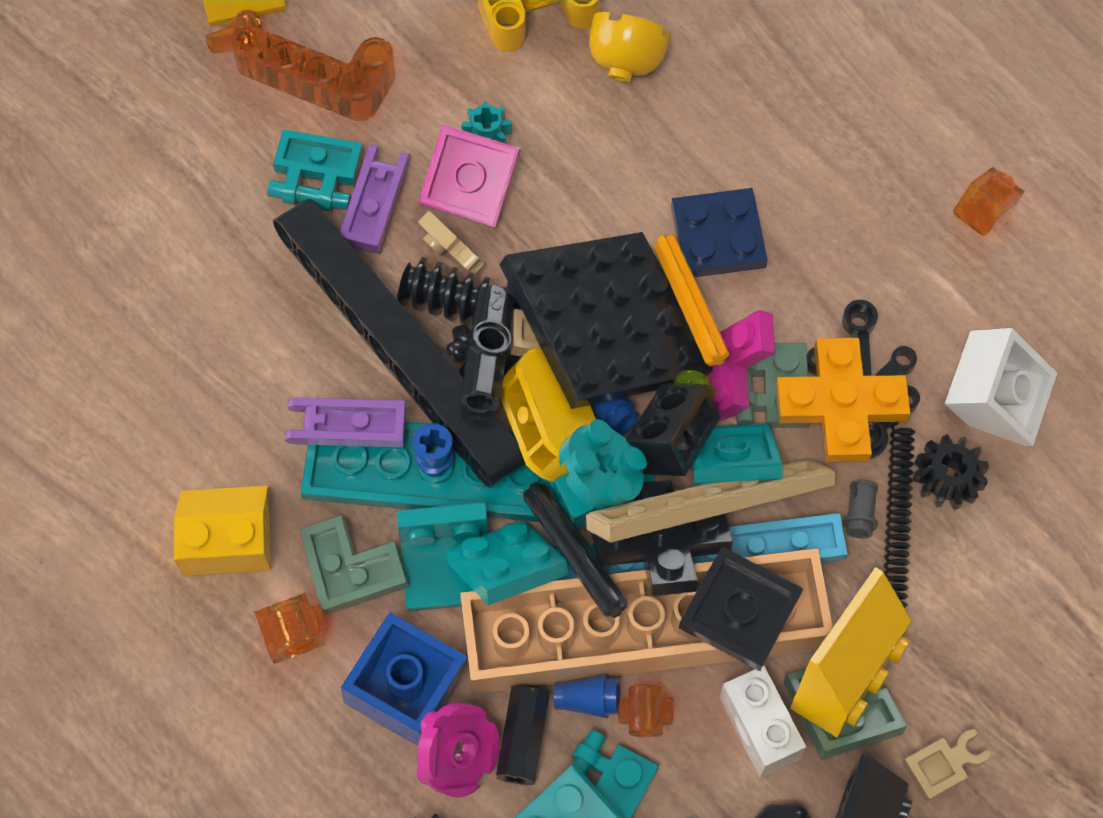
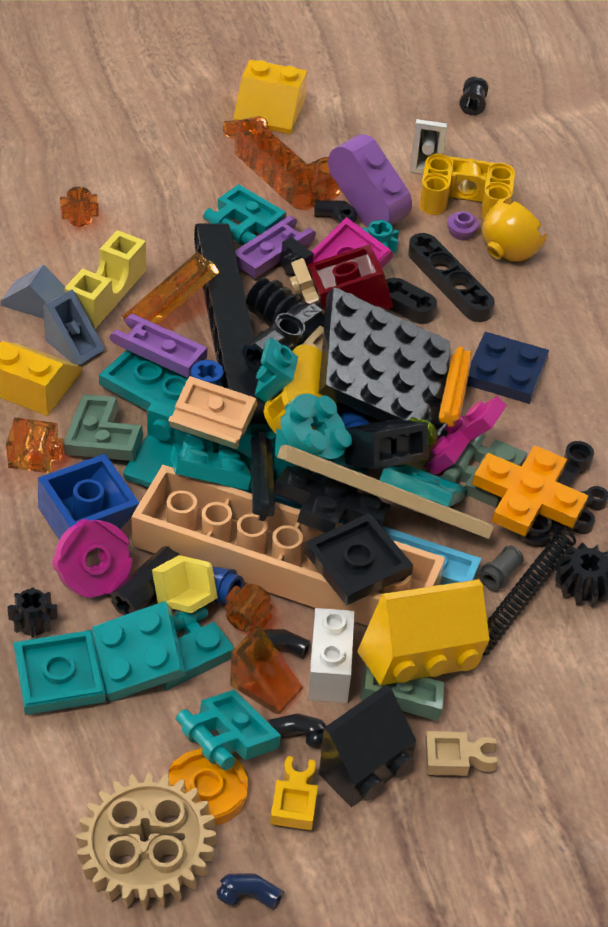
camera: 25 degrees right, 20 degrees down
none -> sand blue slope [1,265,65,319]
none -> sand blue slope [43,289,105,366]
none -> clear orange gear [60,186,99,227]
none -> light yellow arch [64,230,146,329]
none -> clear orange tile [122,252,219,325]
none -> light yellow panel [152,555,218,613]
none -> light nougat plate [168,376,258,450]
none -> clear orange slope [230,626,304,714]
none -> black arm [250,629,311,659]
none -> teal bracket [255,338,298,403]
none -> black plate [281,237,314,278]
none -> dark red slope [308,244,393,315]
none -> black arm [314,200,357,223]
none -> medium lavender brick [328,134,412,228]
none -> black beam [386,277,437,324]
none -> black beam [408,233,494,322]
none -> medium lavender plate [447,211,479,240]

